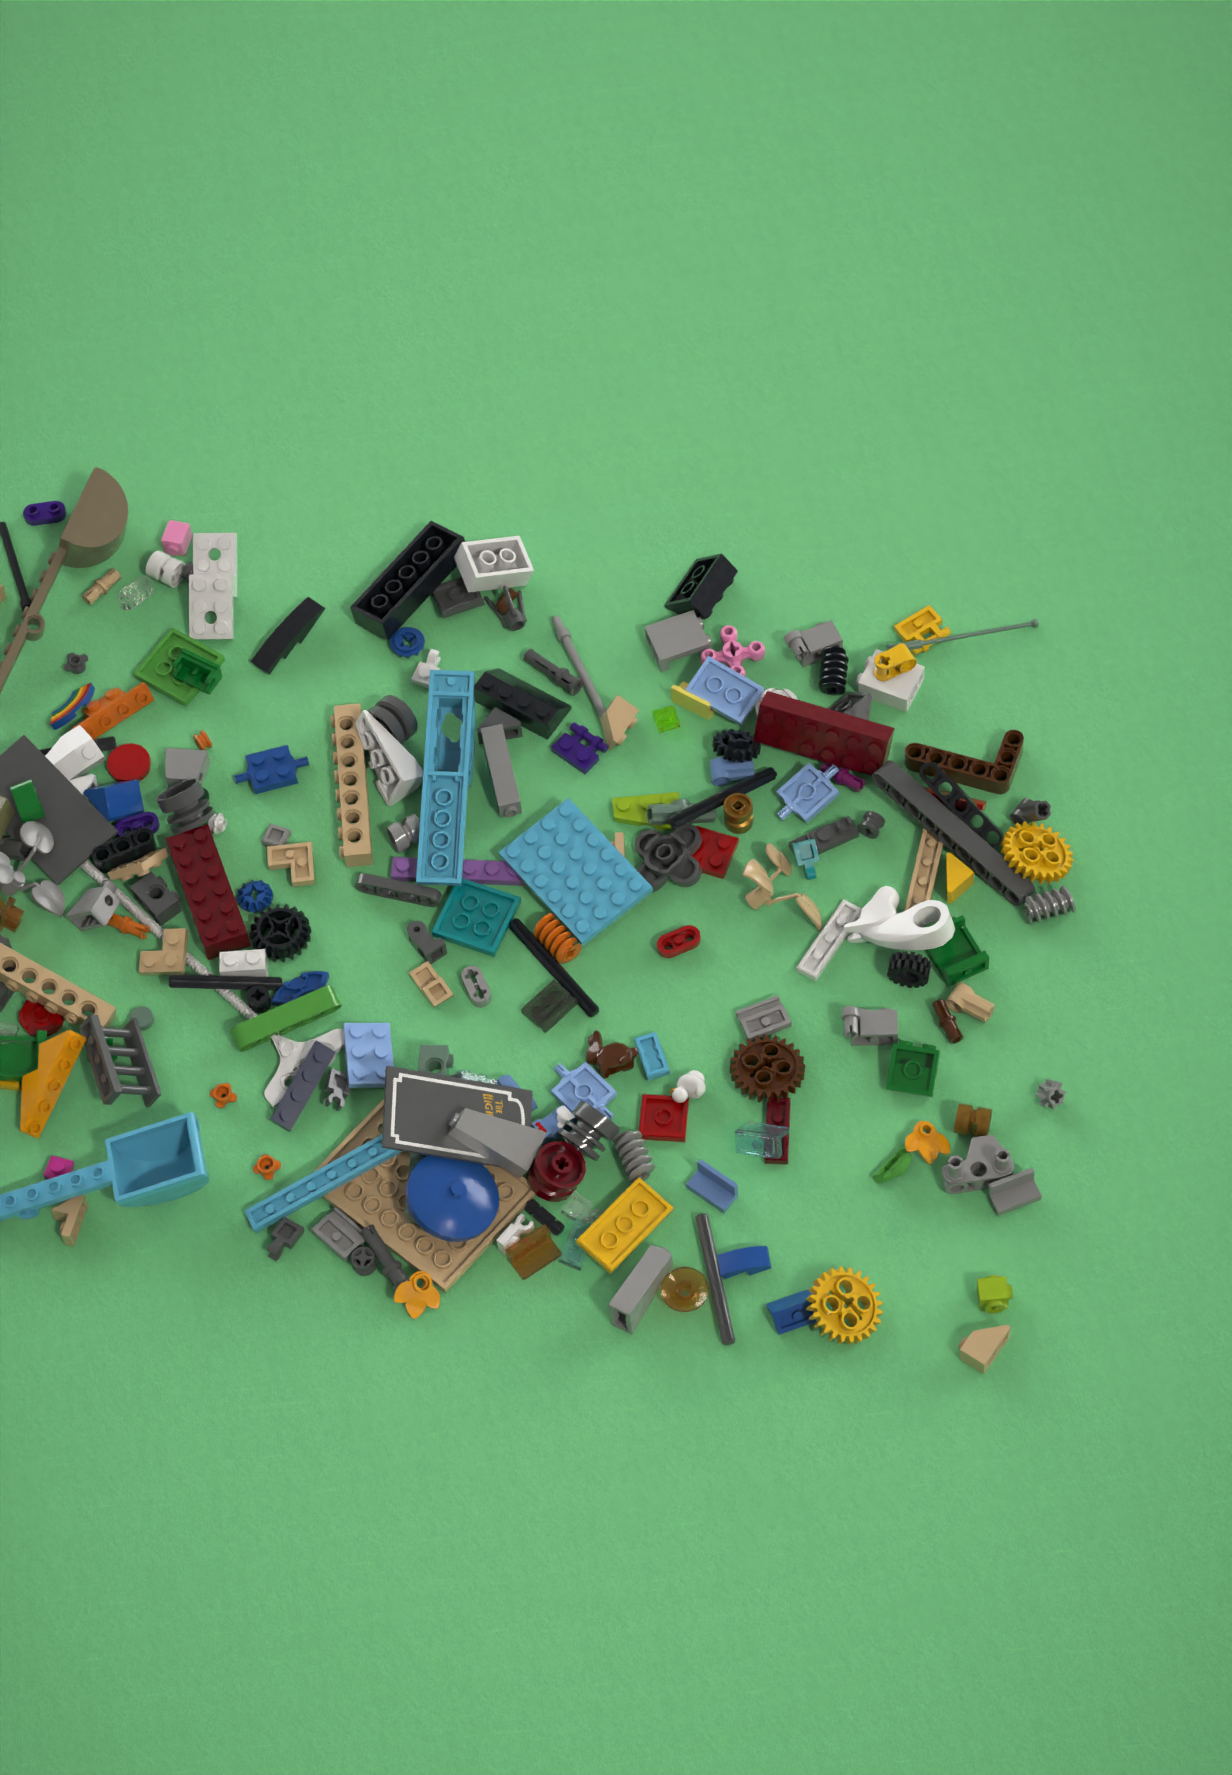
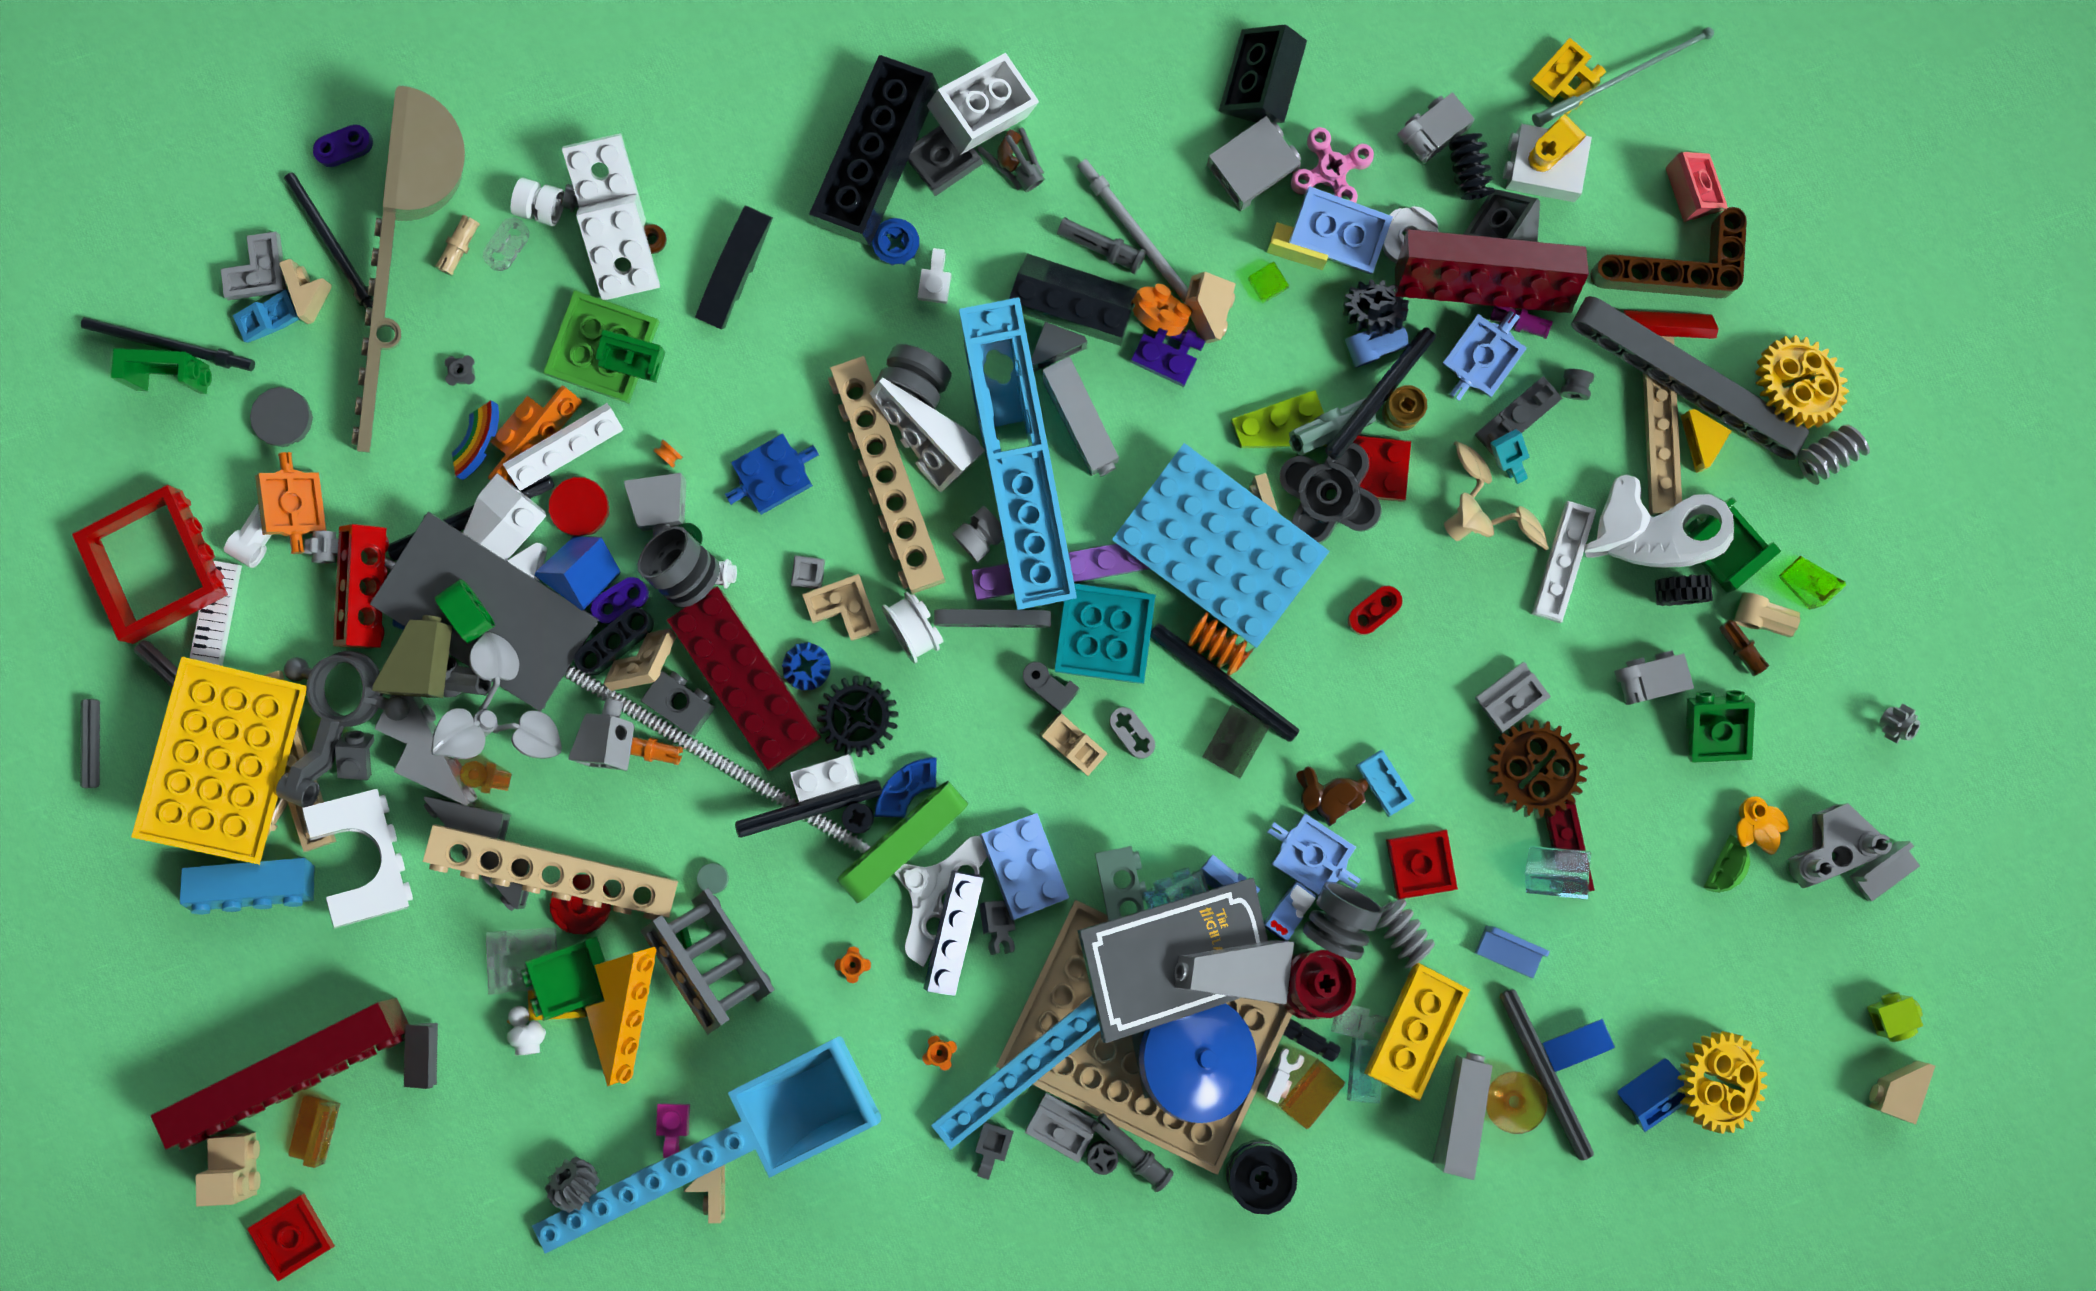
camera: 20 degrees left, 25 degrees up
tan plate [139,928,189,975] -> none
bright pink brick [161,520,192,556] -> none
light orange plate [394,1271,440,1319] -> none
white animal [670,1070,706,1103] -> none
black beam [919,762,1004,848] -> none
pearl gold wheel [954,1103,992,1137] -> none
dark grey piece [1010,798,1051,826] -> none
none -> white plate [503,403,623,491]
none -> reddish brown plate [644,224,667,254]
none -> white wheel [882,592,943,664]
none -> orange plate [1131,284,1192,336]
none -> black wheel [1226,1140,1297,1215]
none -> coral slope [1666,152,1728,222]
none -> clear neon green slope [1779,556,1846,610]

